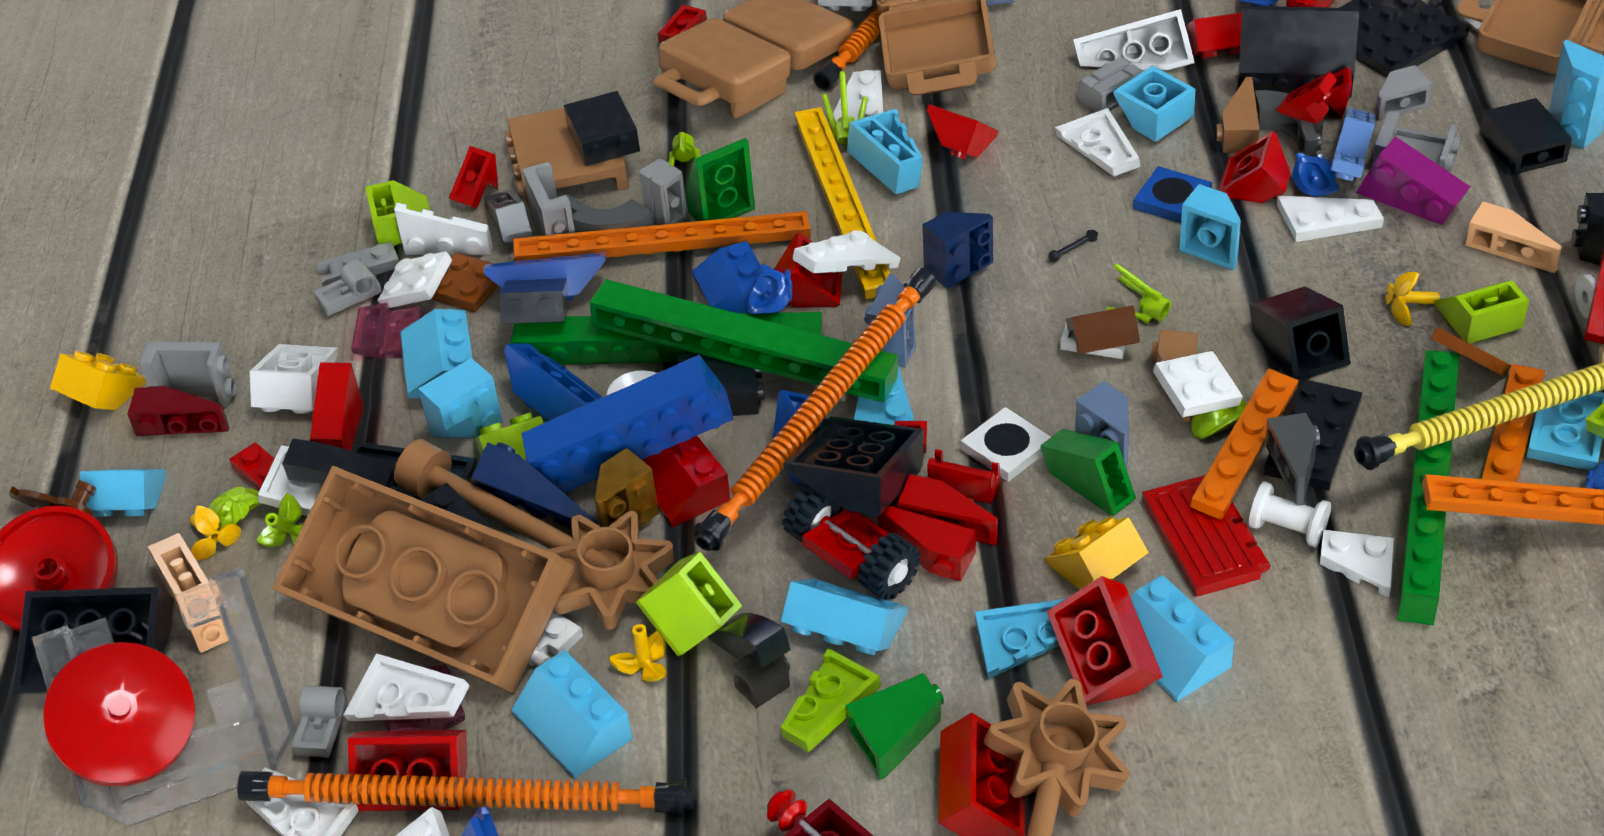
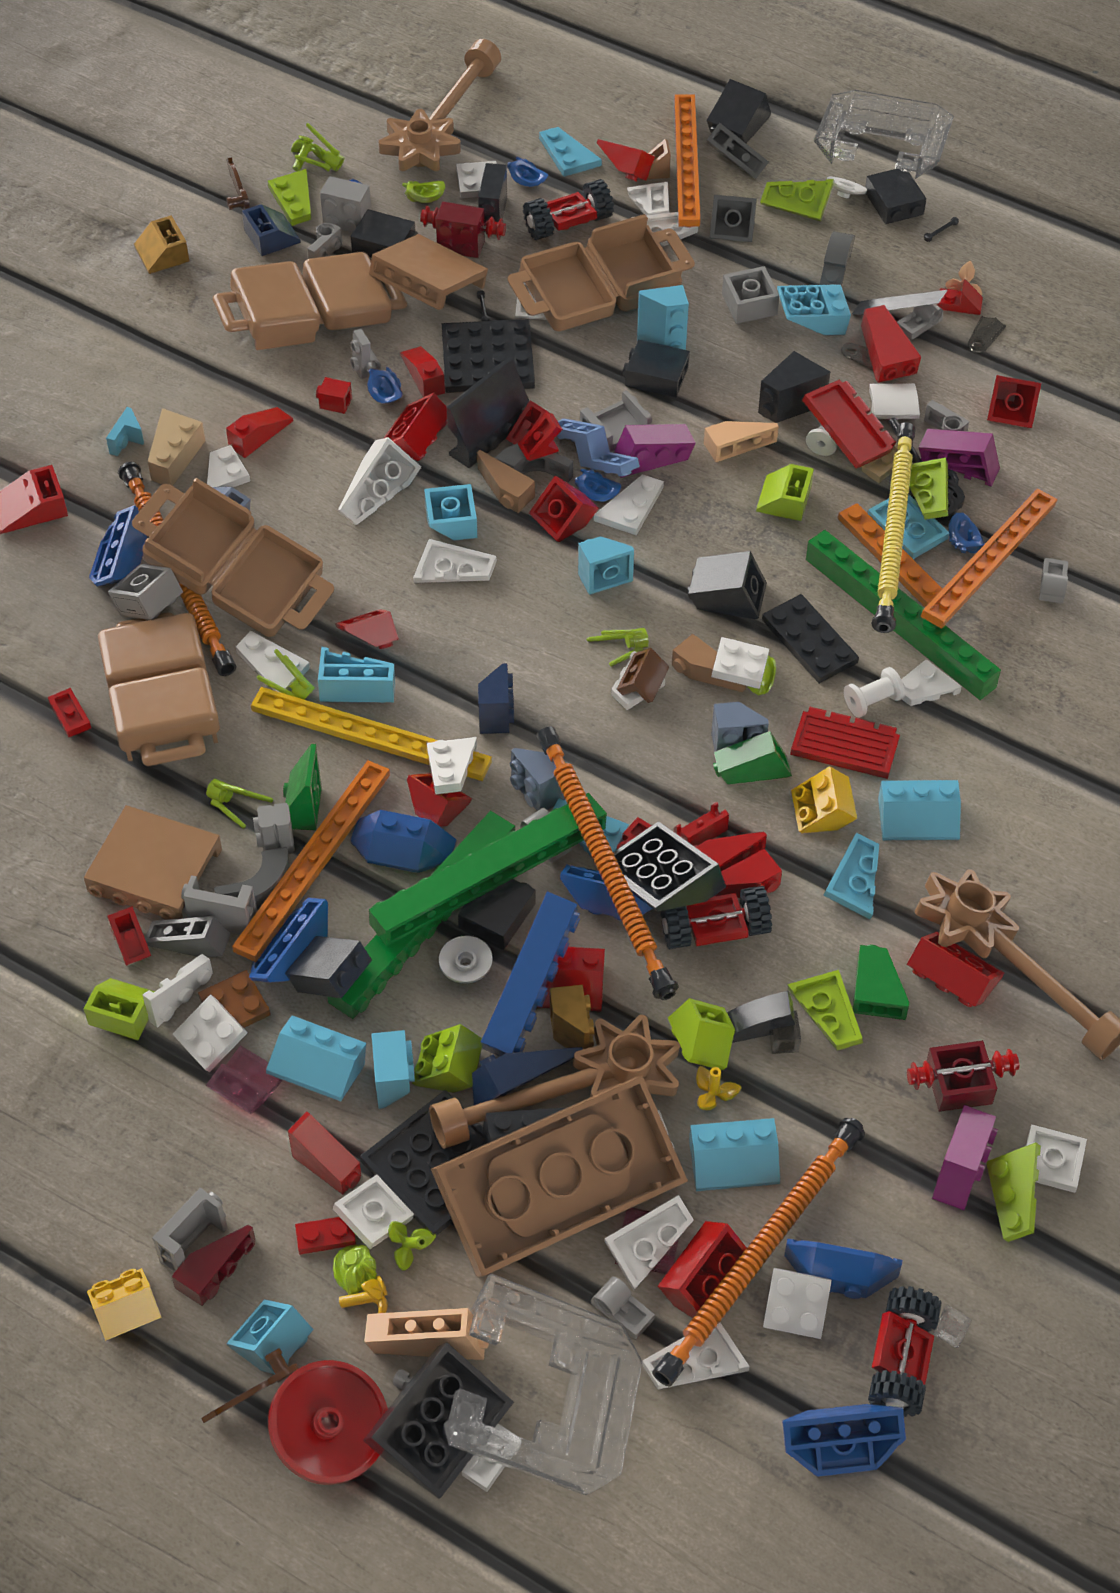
camera: 60 degrees left, 10 degrees up
red dish [43,642,195,787] -> none
white slope [249,344,338,414] -> none
black slope [282,438,394,488] -> none
light grey plate [313,260,382,316] -> none
light grey hinge [316,241,399,287] -> none
blue wedge [504,344,602,422] -> none
black brick [563,91,640,166] -> none
blue hat [747,264,793,315] -> none
medium azure slope [781,579,909,655] -> none
white tile [961,407,1051,482] -> none
red slope [1046,576,1163,706] -> none
black hinge [1048,230,1098,262] -> none
light grey brick [1078,57,1142,112] -> none
blue tile [1133,166,1212,223] -> none
orange plate [1190,368,1299,520] -> none
dark grey slope [1266,413,1320,506] -> none
light grey slope [1375,65,1432,121] -> none
yellow plant [1385,272,1440,326] -> none
dark orange tile [1430,327,1511,377] -> none

